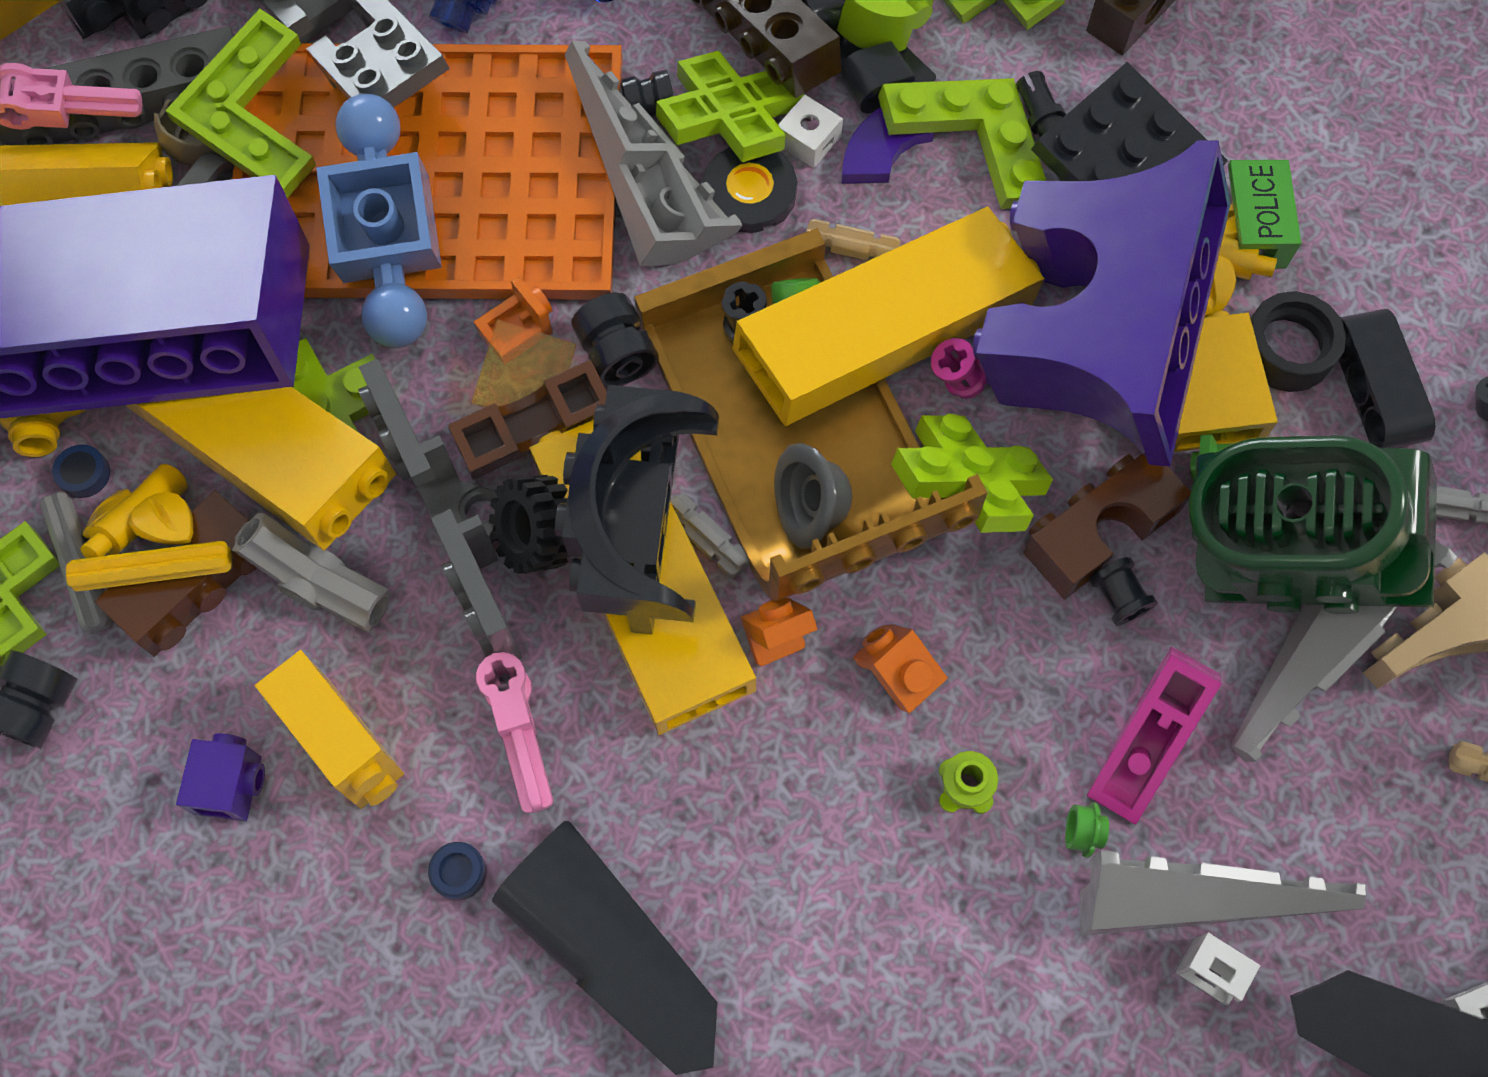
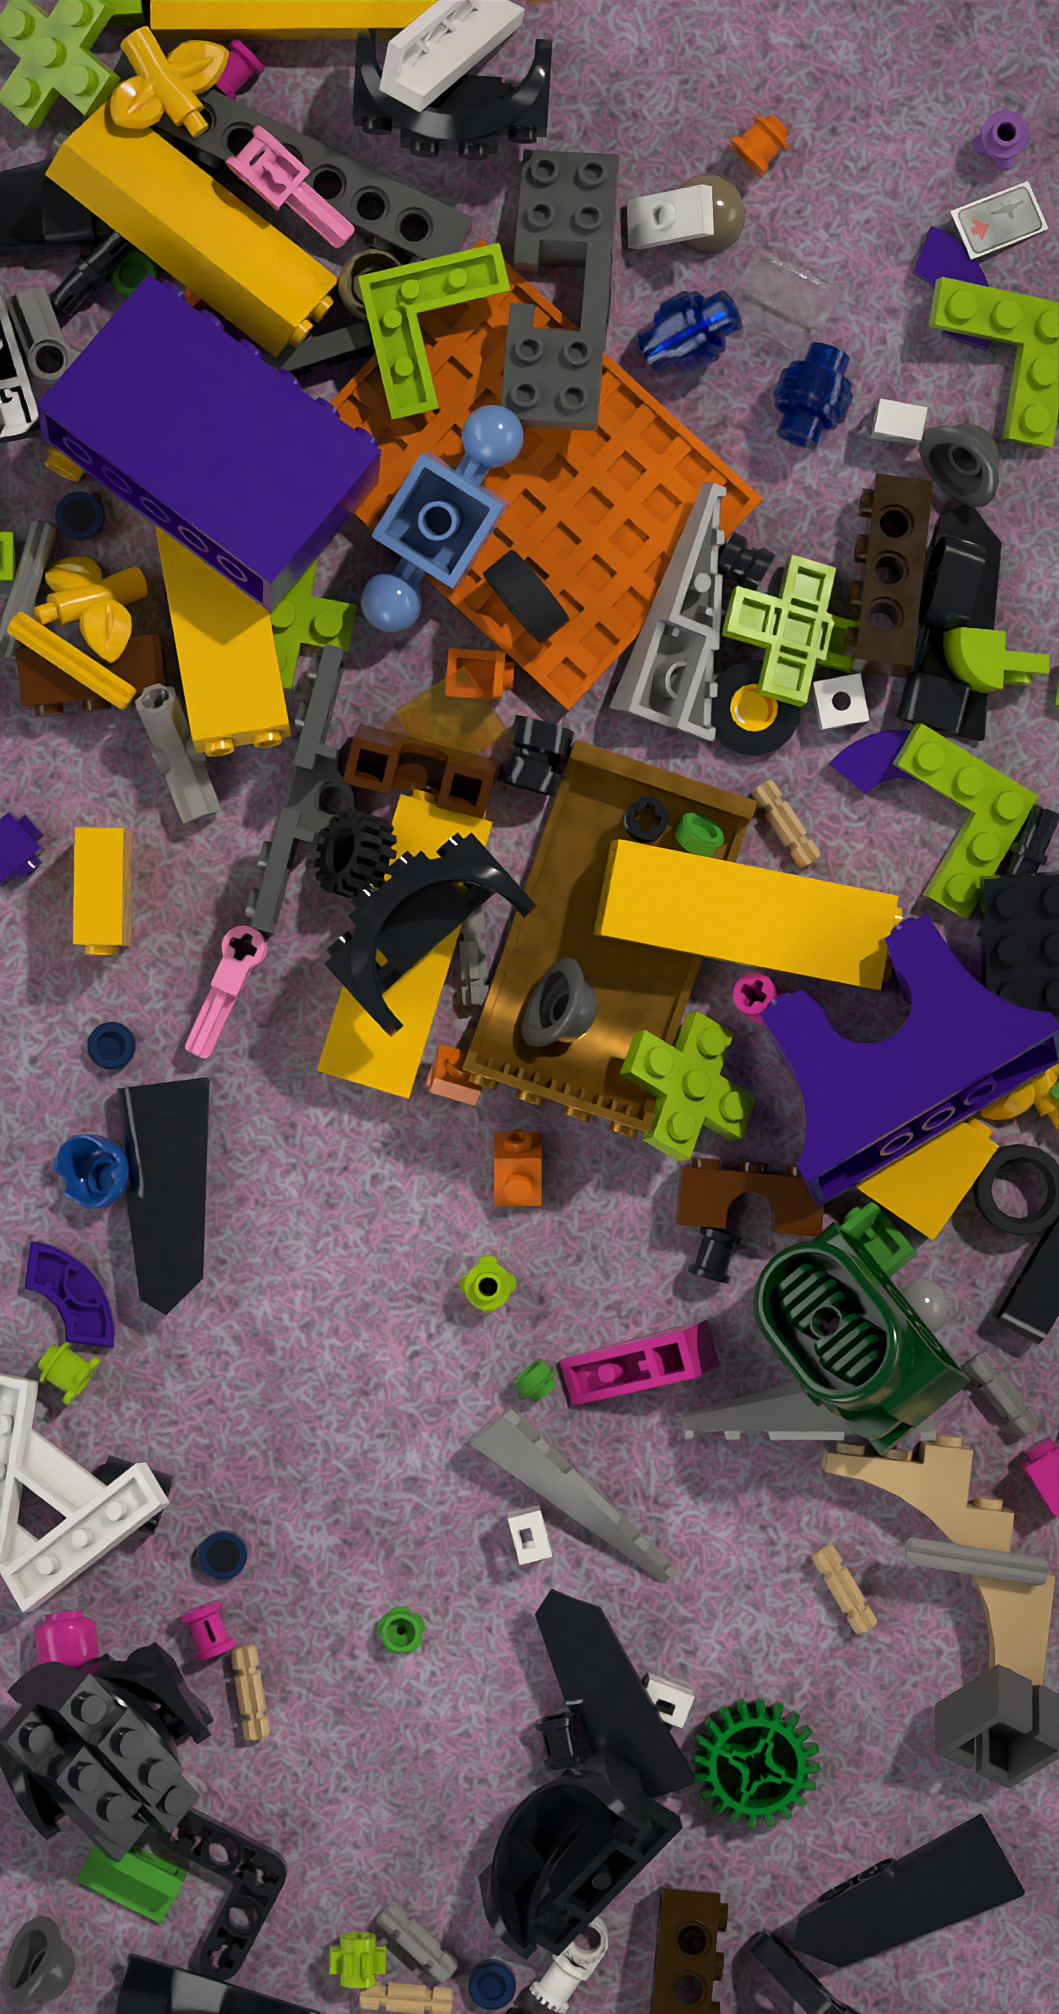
camera: 40 degrees right, 20 degrees up
none -> blue hair [54,1134,129,1209]
none -> black tyre [483,550,570,644]

